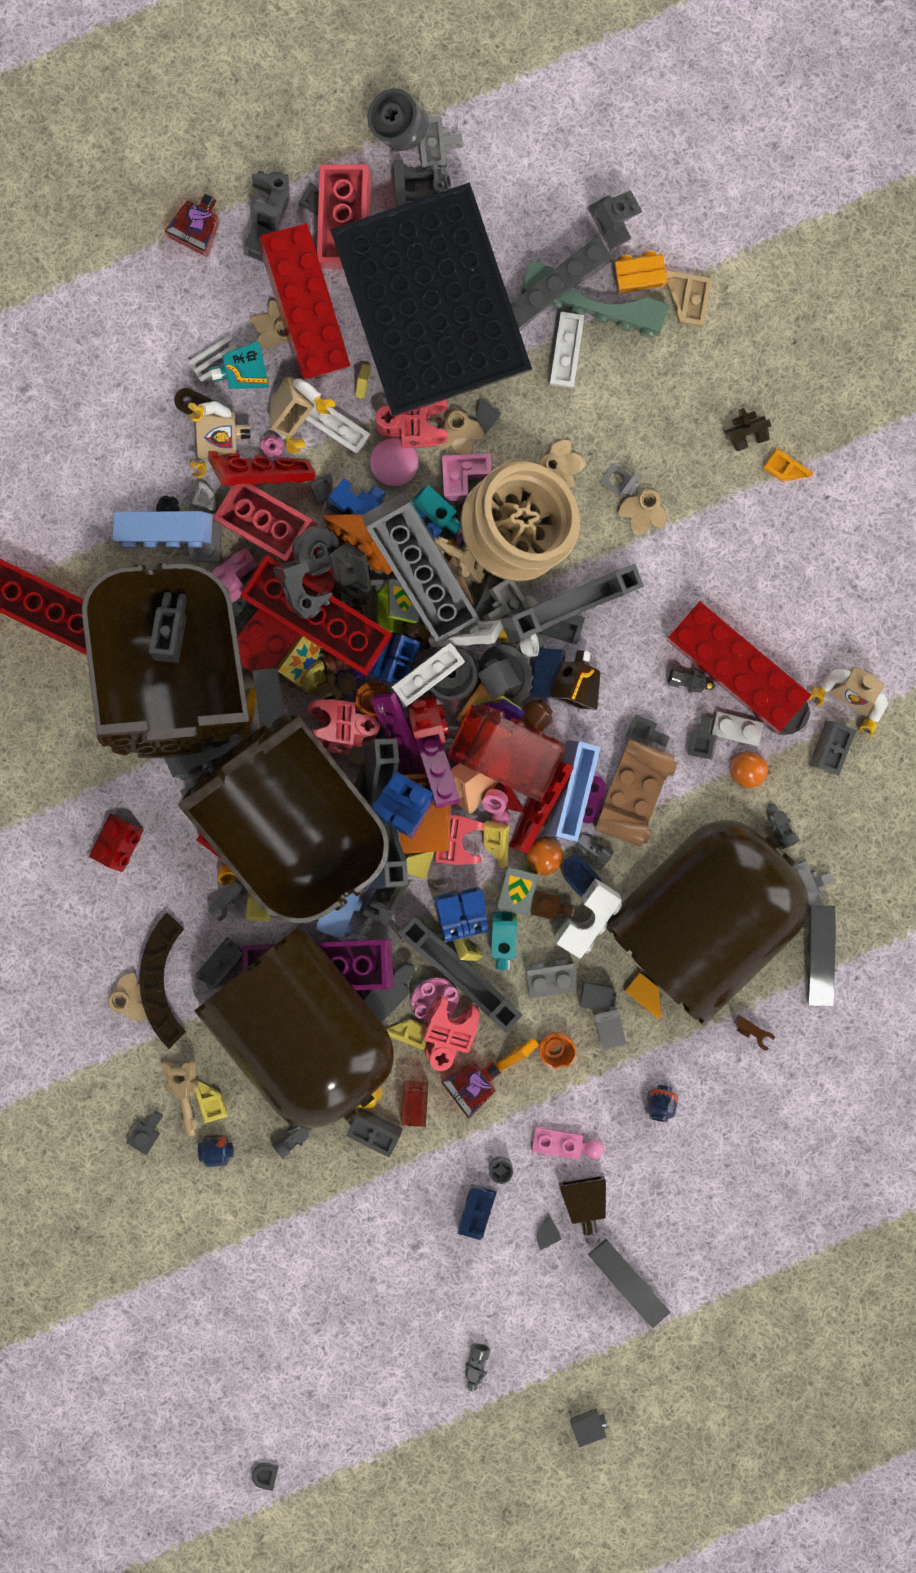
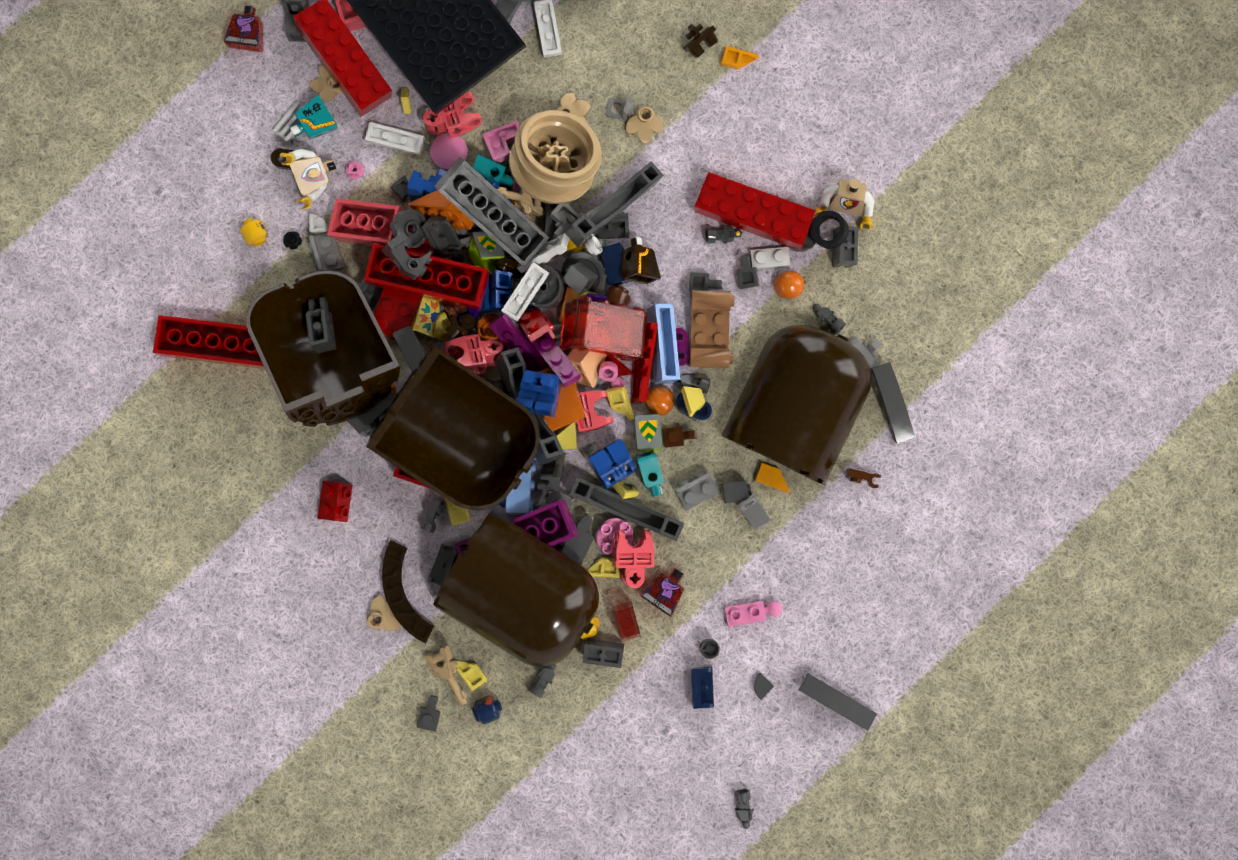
camera: 20 degrees left, 5 degrees down
light blue brick [113,511,212,548] -> none
red wing [208,451,316,486] -> none
bright pink plate [211,547,259,603] -> none
light orange hinge [217,864,237,885] -> none
light orange tile [240,688,256,736] -> none
tan torso [270,376,336,454] -> none
tan plate [437,410,484,455] -> none
dark grey tile [477,399,501,434] -> none
light orange tile [495,1039,539,1071] -> none
orange hair [539,1032,576,1069] -> none
white arch [554,878,622,959] -> none
dark brown torso [559,1176,606,1235] -> none
dark grey brick [570,1408,609,1448] -> none
dark blue head [645,1085,678,1122] -> none
none -> yellow head [240,218,268,247]
none -> light yellow tile [681,386,705,417]
none -> black tyre [810,211,849,249]

